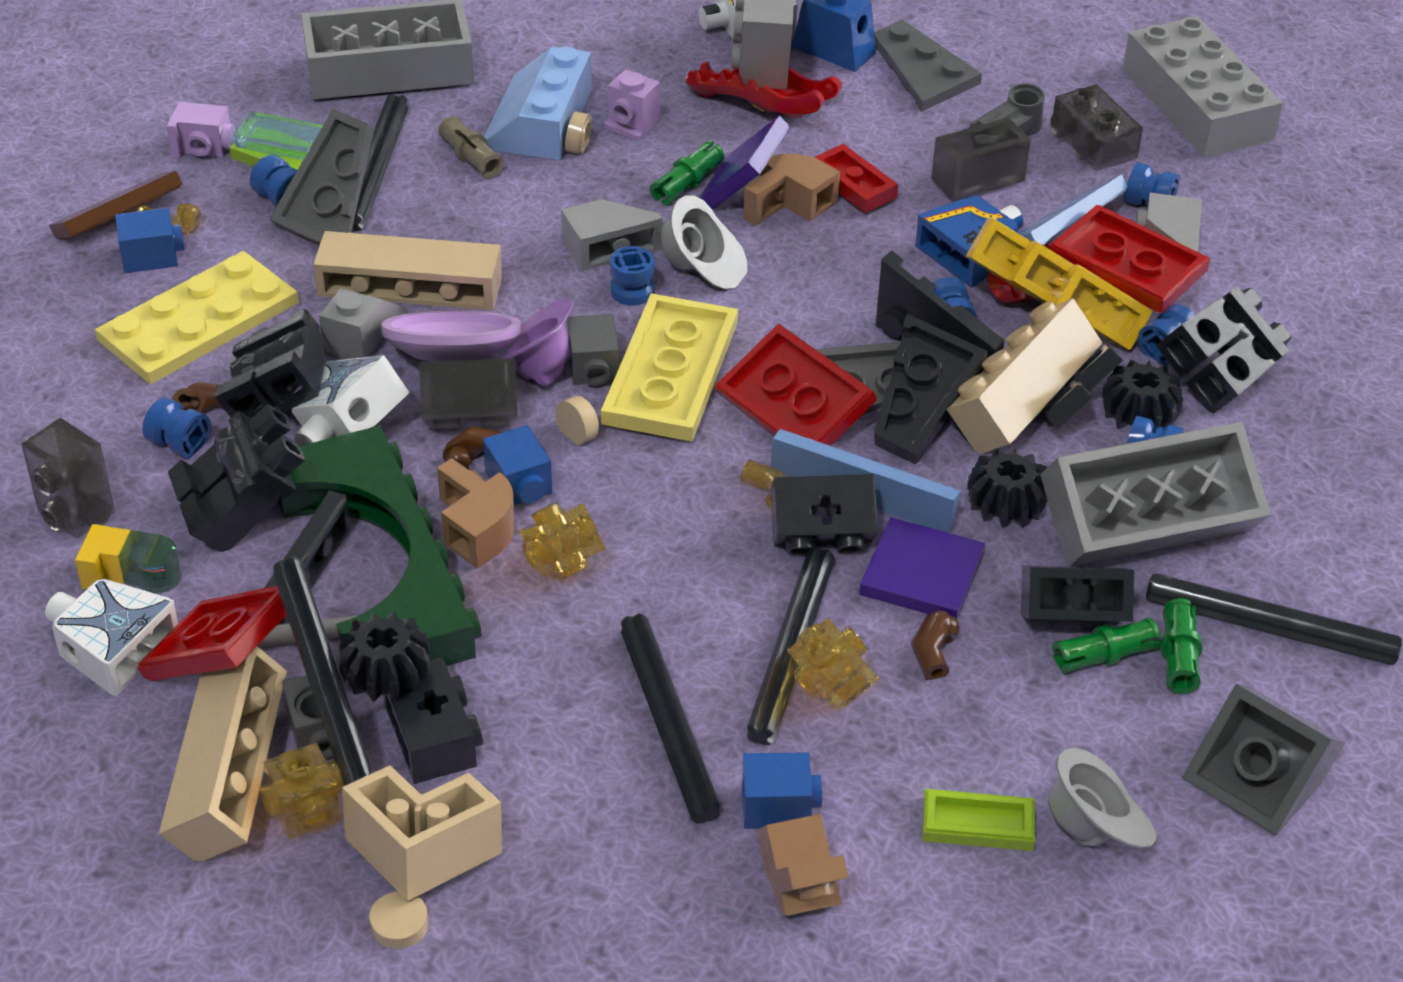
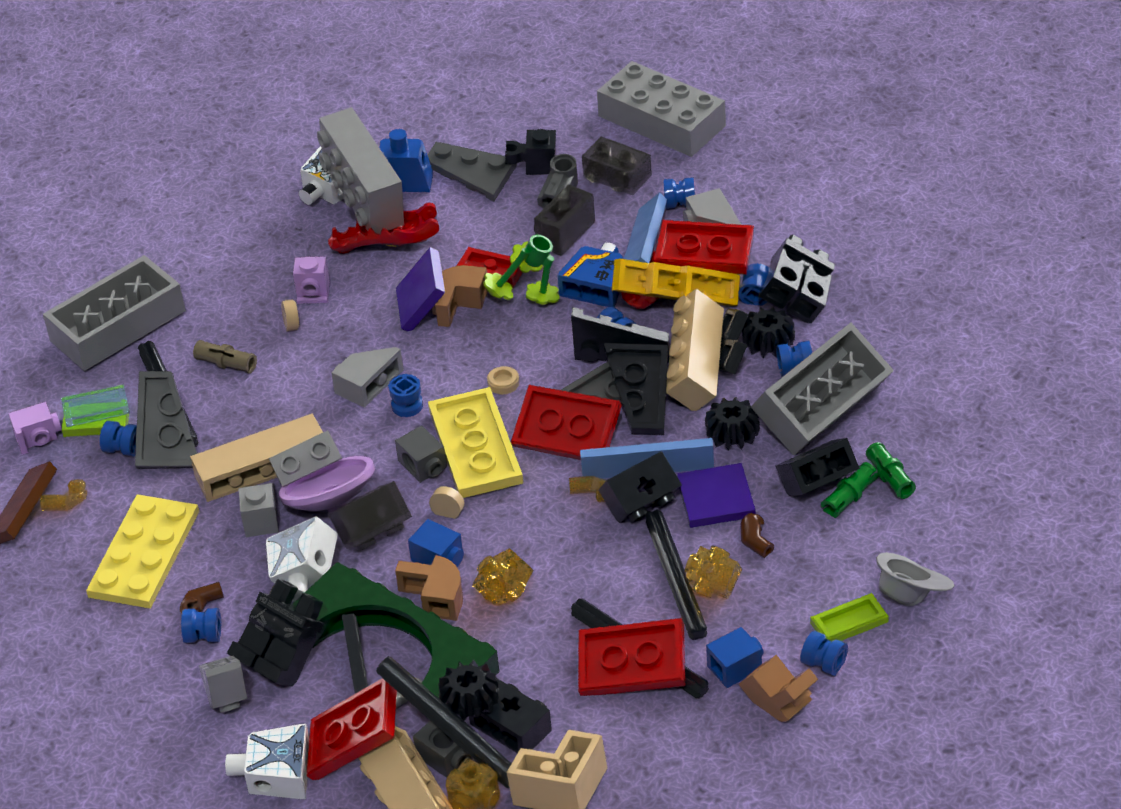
camera: 25 degrees left, 0 degrees up
clear smoke brick [21,417,115,539] -> none
leg [75,524,182,593] -> none
blue brick [115,208,185,273] -> none
black hips [214,309,330,419] -> none
reddish brown arm [443,427,503,470] -> none
light blue slope [484,47,592,160] -> none
medium lavender piece [497,298,574,386] -> none
green pin [650,140,725,206] -> none
light grey piece [657,195,747,290] -> none
black axle [1146,573,1402,665] -> none
dark grey slope [1182,684,1345,835] -> none
none -> light grey slope [198,656,247,712]
none -> light grey hinge [269,430,342,487]
none -> plant [483,234,560,305]
none -> tan tile [487,366,519,395]
none -> black brick [505,129,556,175]
none -> red tile [578,618,685,696]
none -> blue wheel [800,631,848,676]

